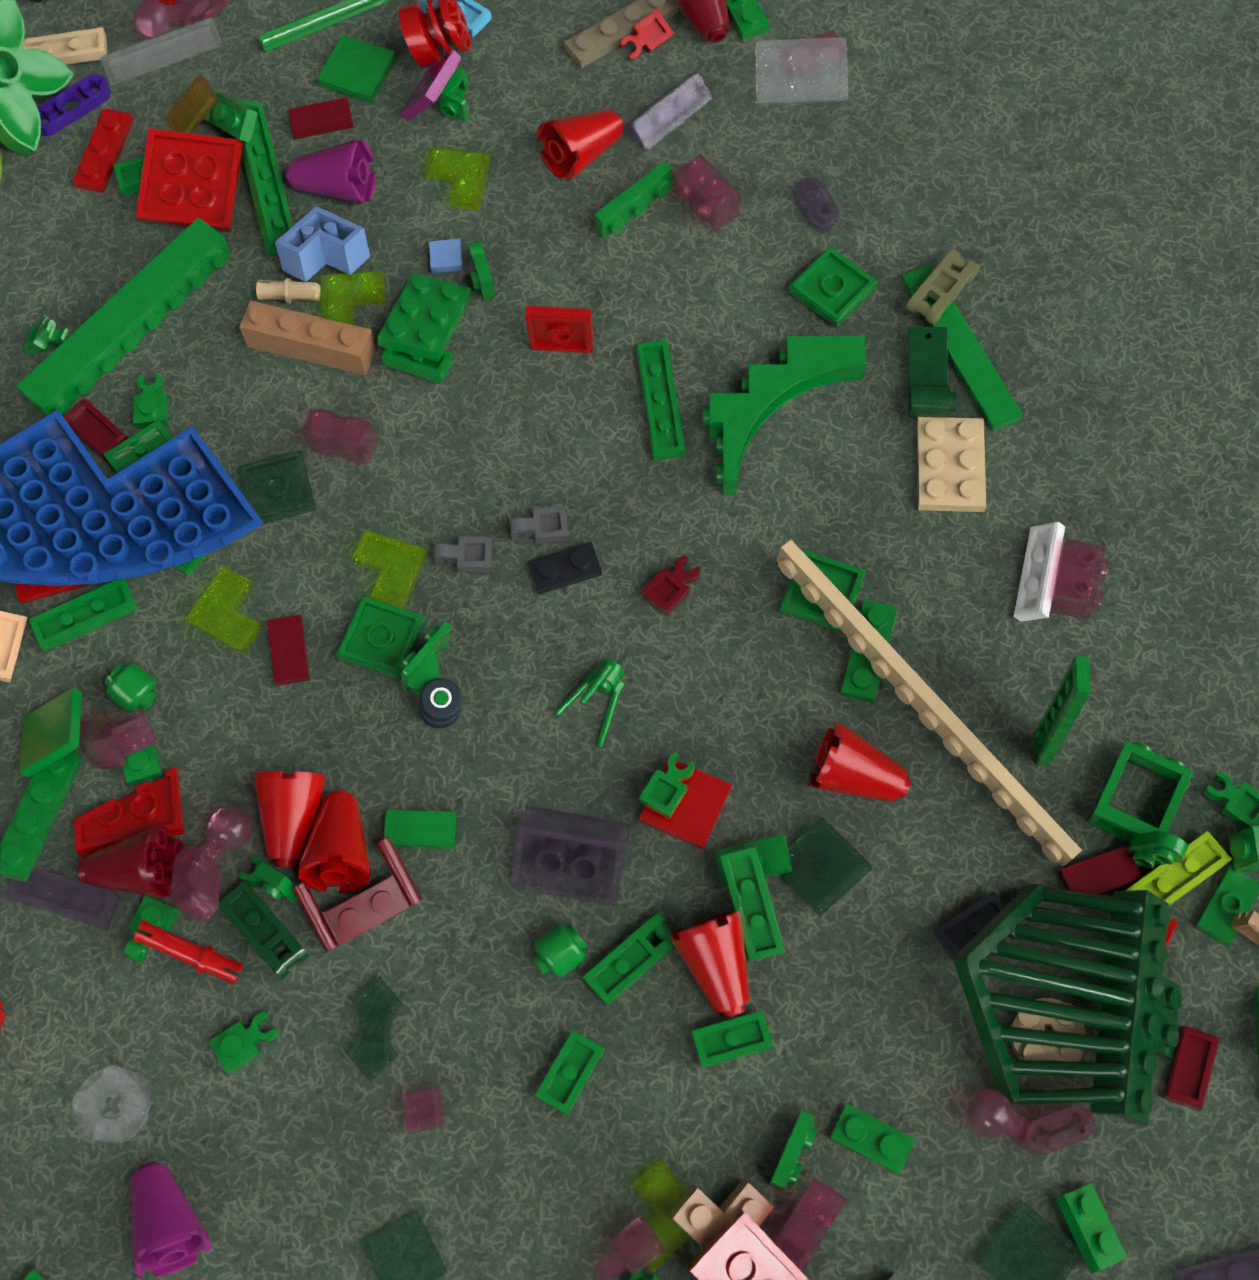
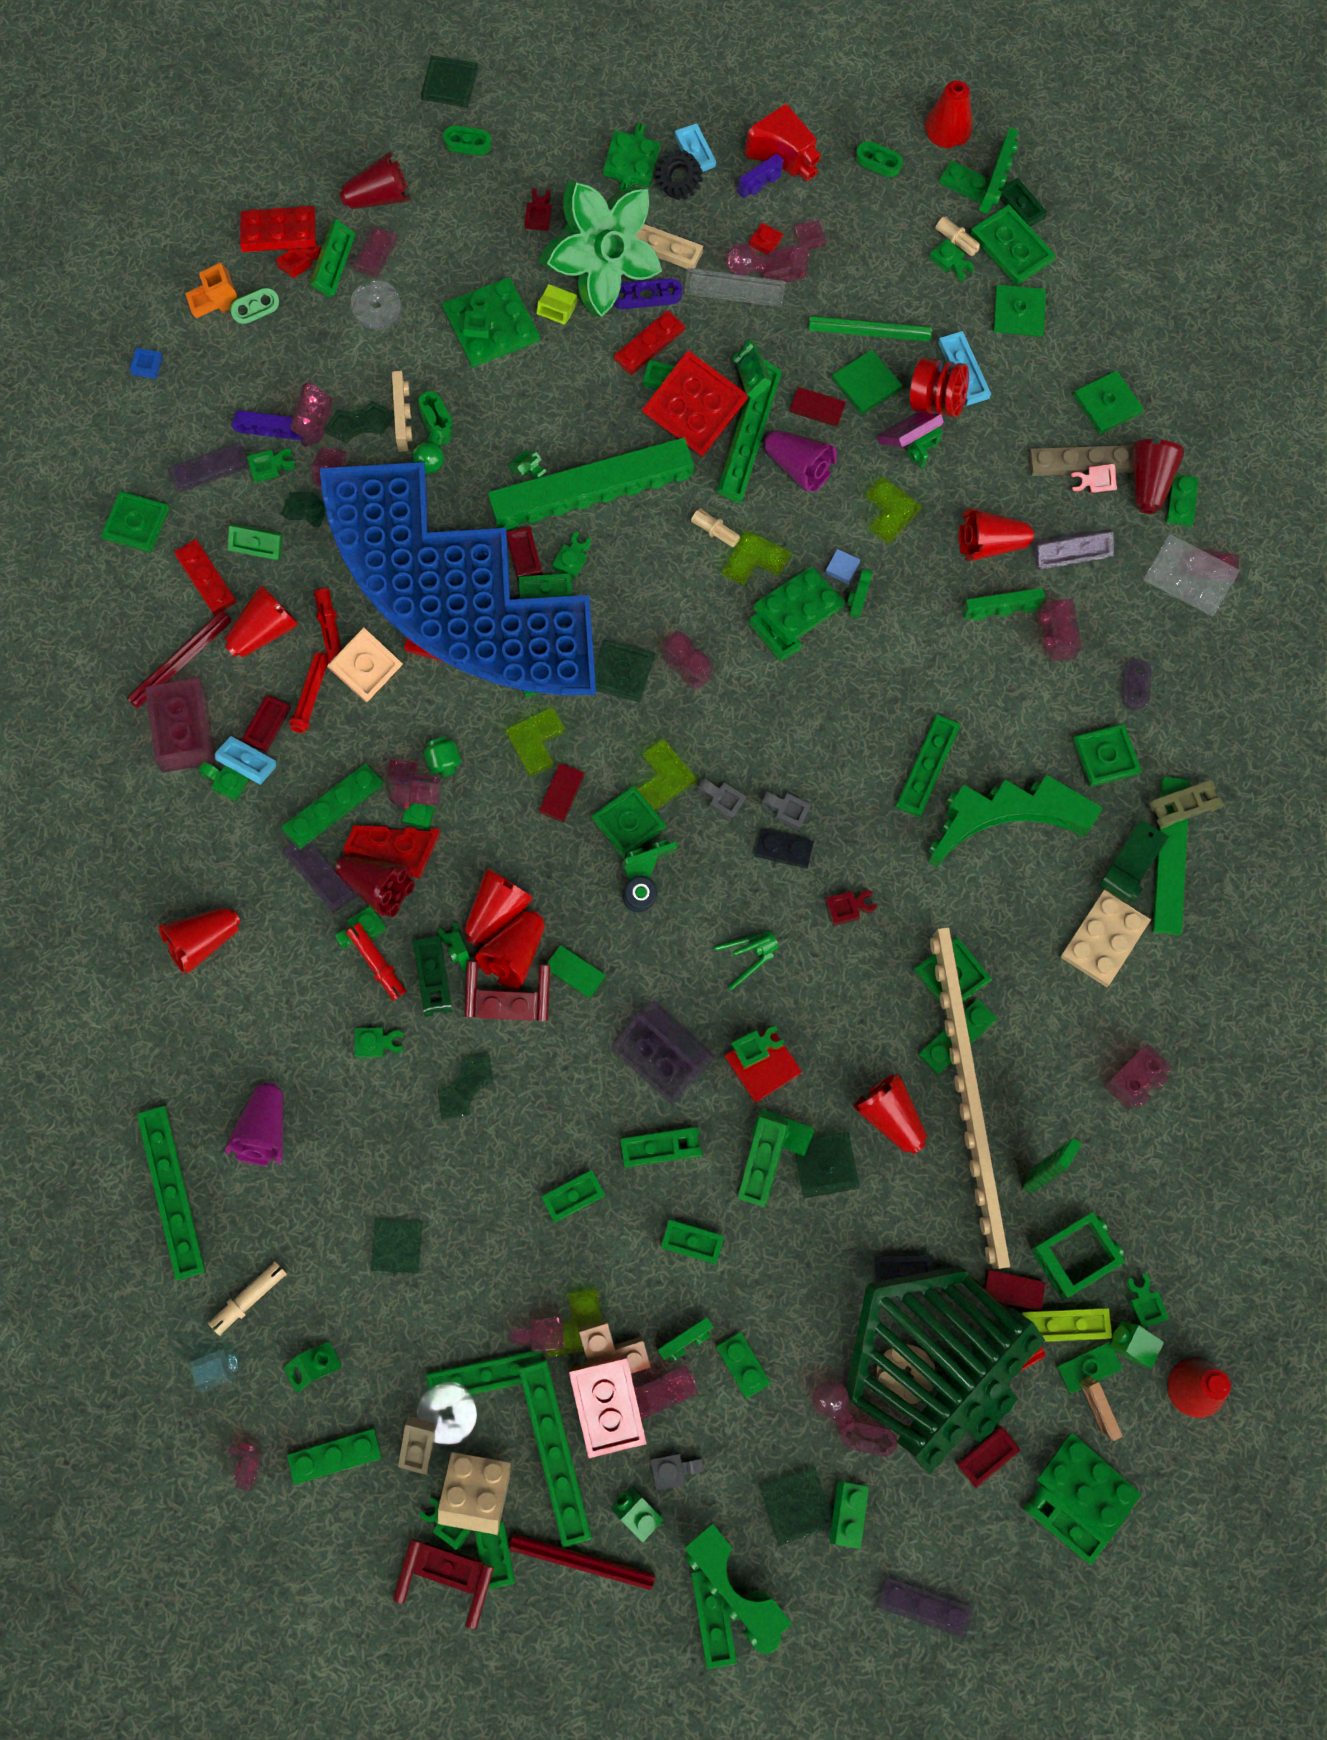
camera: 25 degrees right, 5 degrees up
green tile [19,687,82,777] -> none
green plate [28,579,138,652] -> none
clear plate [72,1065,151,1144] -> none
clear orange tile [166,75,218,134] -> none
clear pink beam [171,806,253,922] -> none
medium nougat brick [239,301,376,375] -> none
medium blue brick [275,206,370,282] -> none
clear pink plate [402,1087,446,1134] -> none
red tile [525,305,594,353] -> none
green head [532,923,588,978] -> none
red cone [670,910,750,1017] -> none
white tile [1014,522,1065,621] -> none
green plate [1128,831,1188,868] -> none

